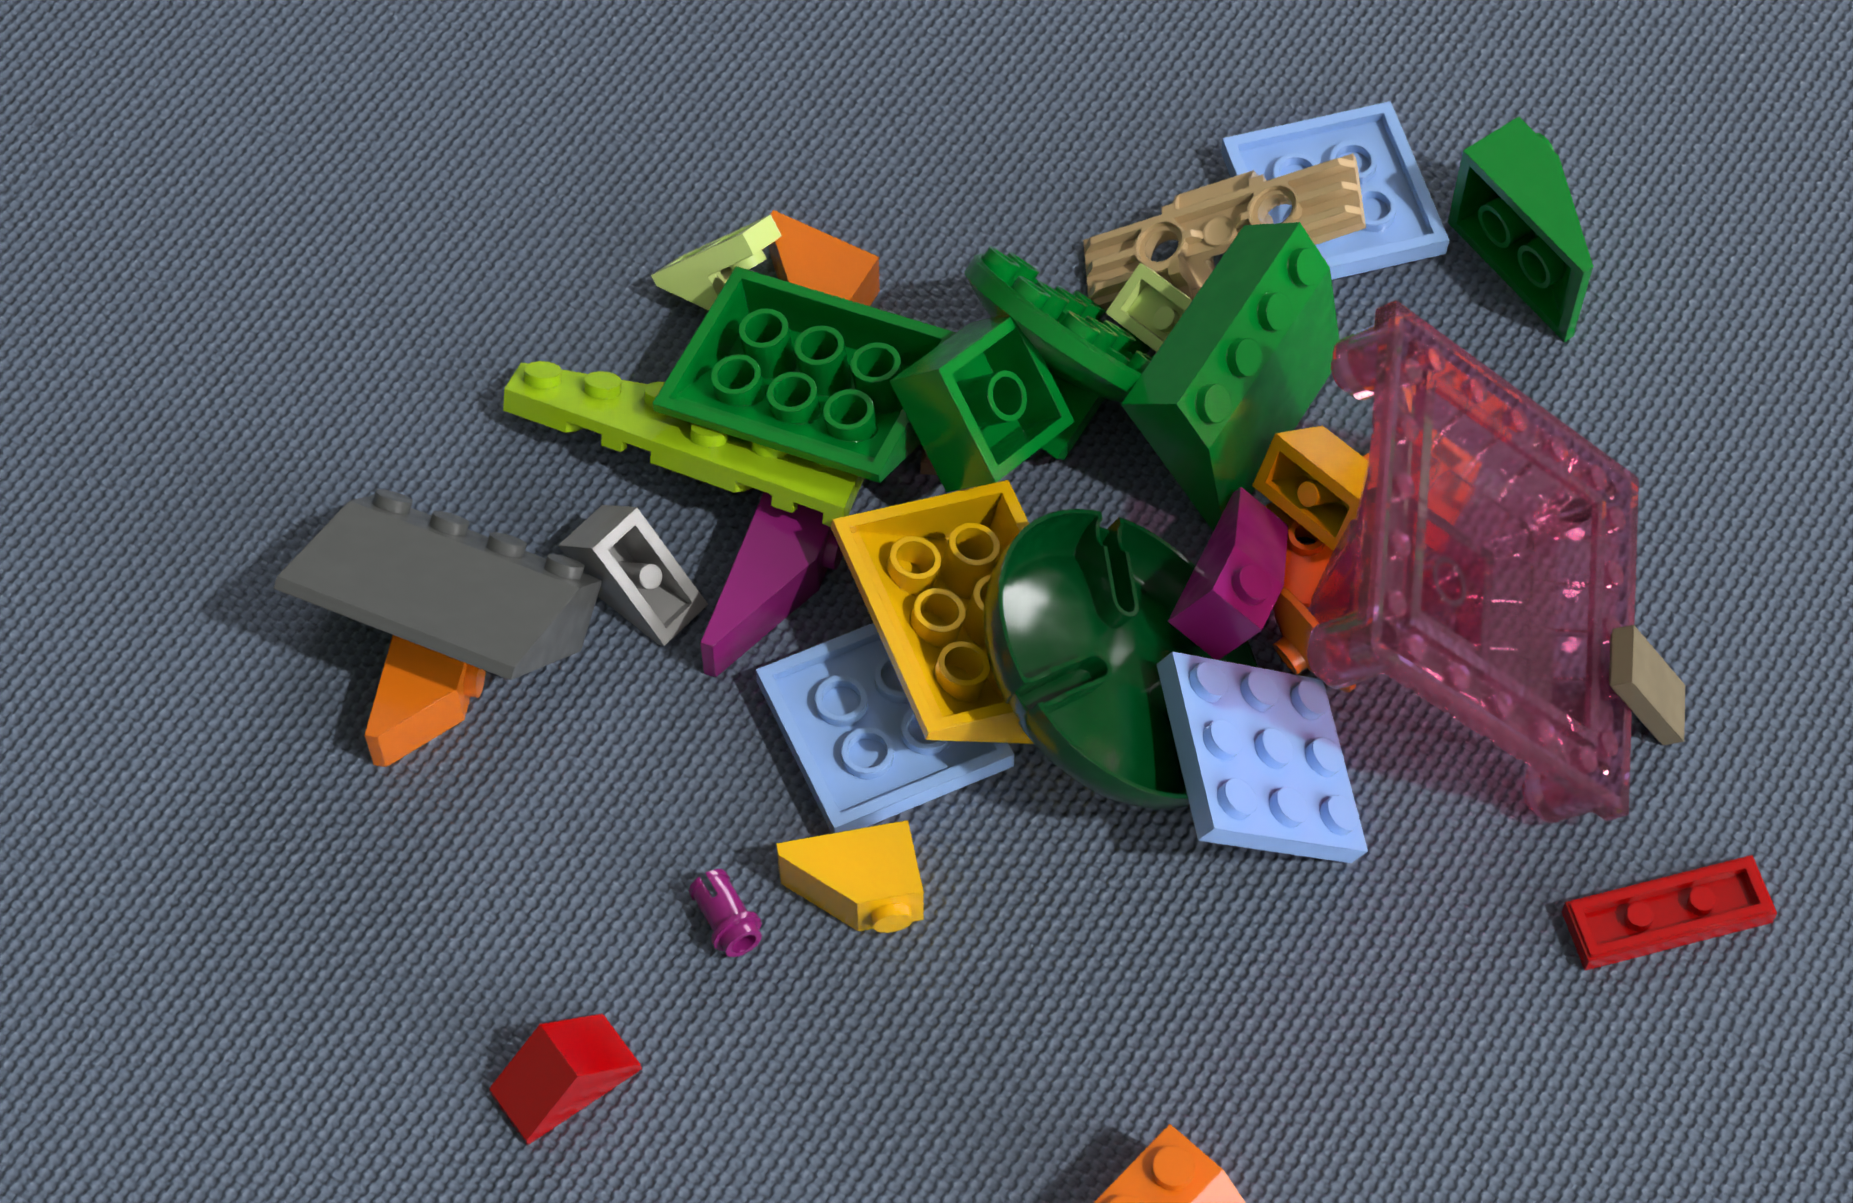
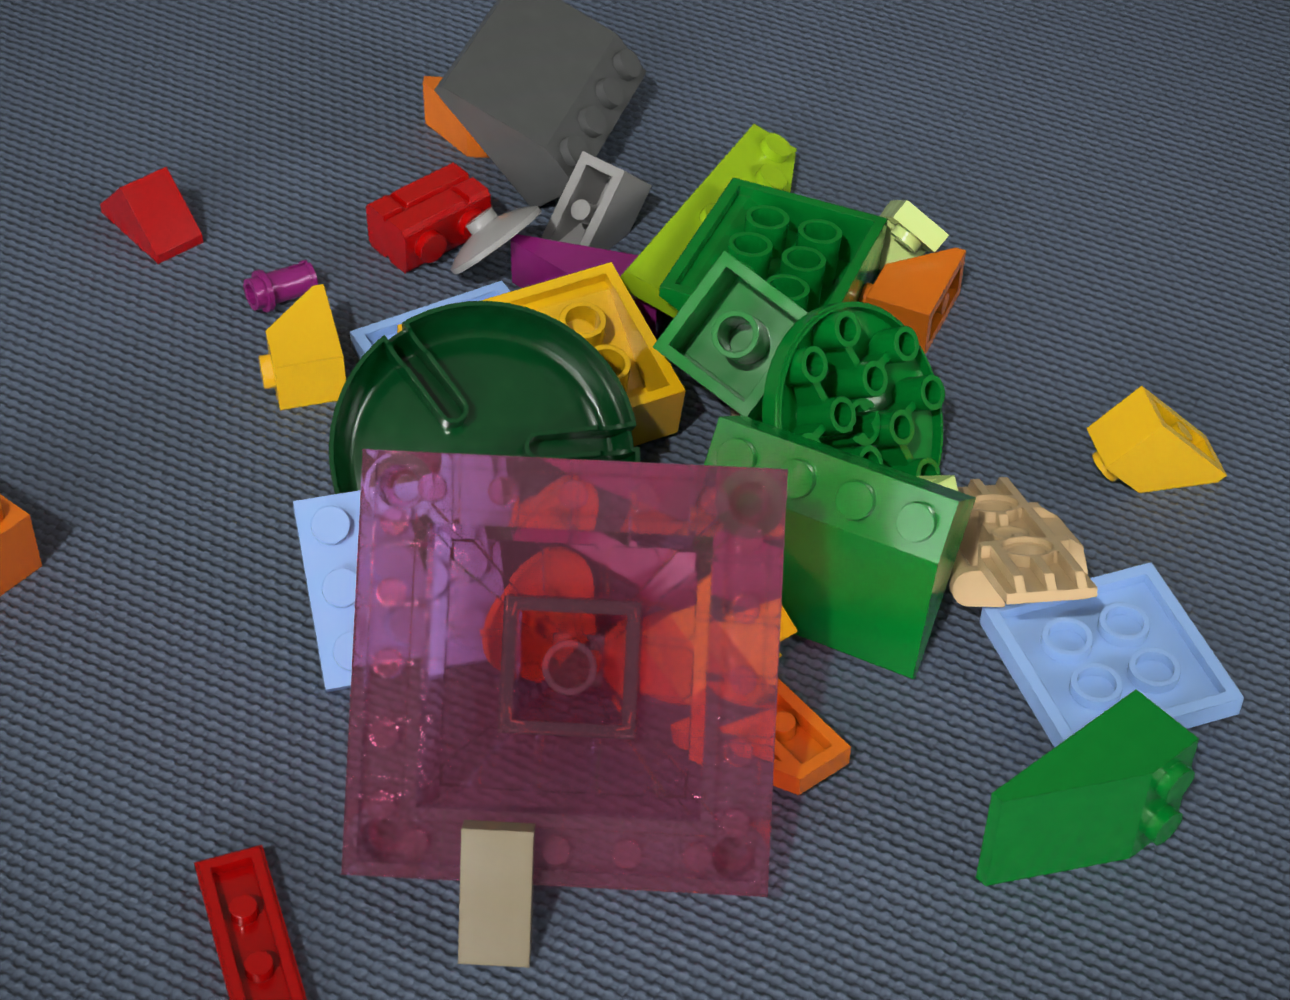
camera: 85 degrees right, 15 degrees down
none -> red brick [366,162,491,273]
none -> light grey dish [450,205,542,275]
none -> yellow slope [1086,386,1227,493]

